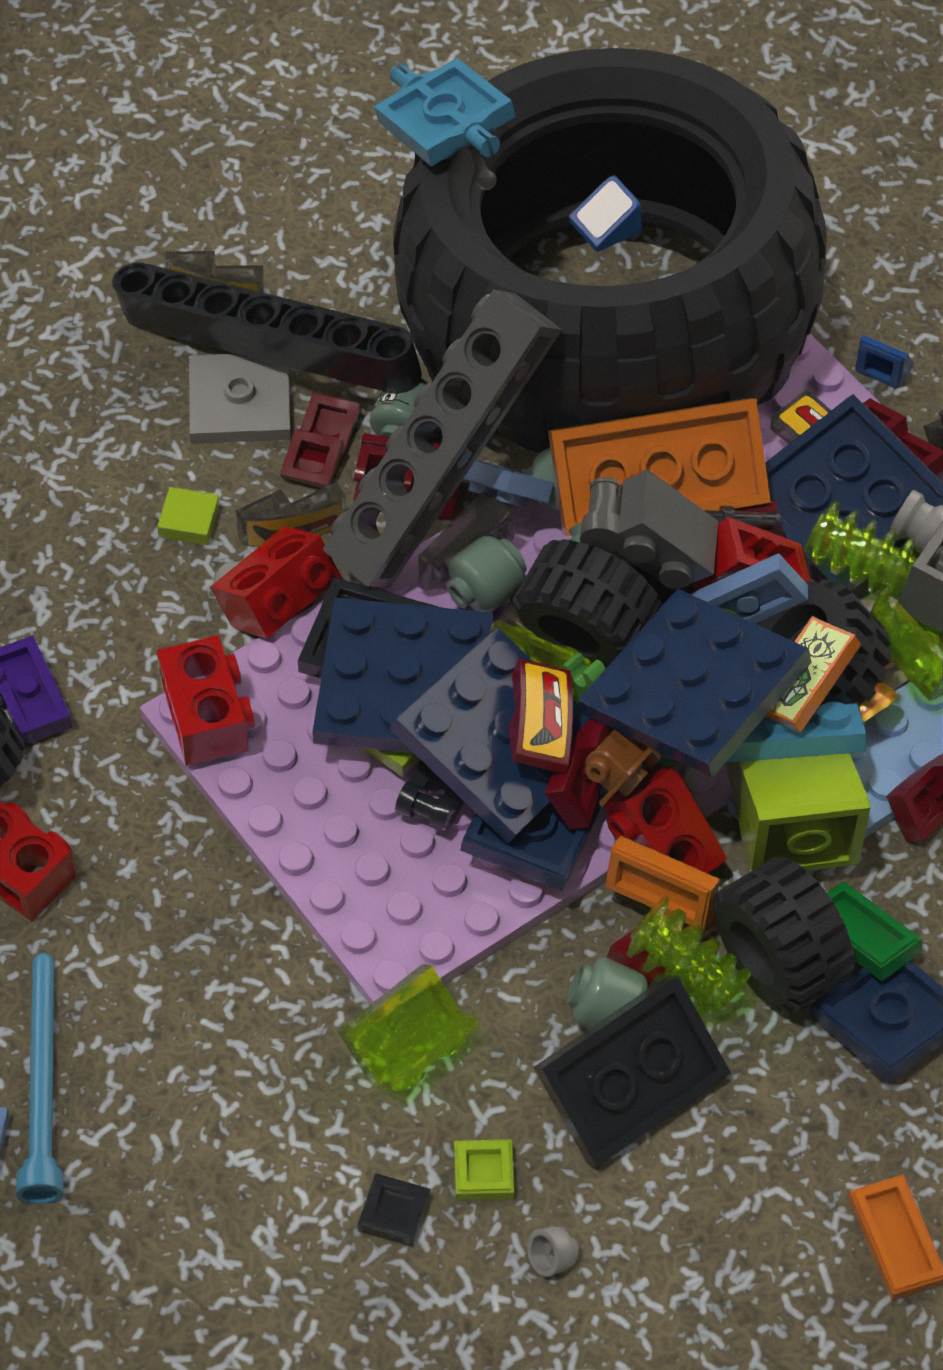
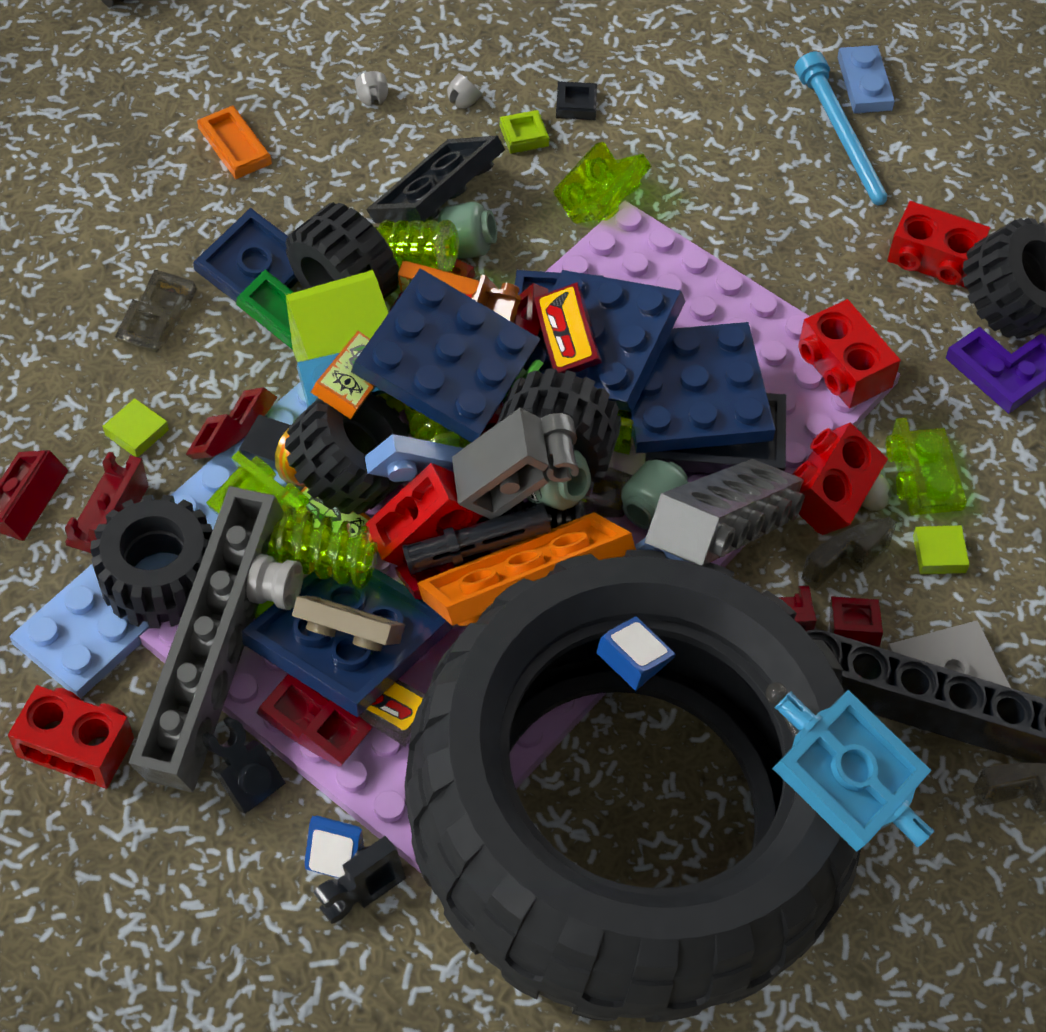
camera: 165 degrees right, 0 degrees up
none -> black tile [239,415,291,471]
none -> dark tan plate [292,596,405,651]
none -> black plate [314,836,406,924]
none -> light grey hinge [355,71,388,106]
none -> clear neon green bracket [885,418,967,516]

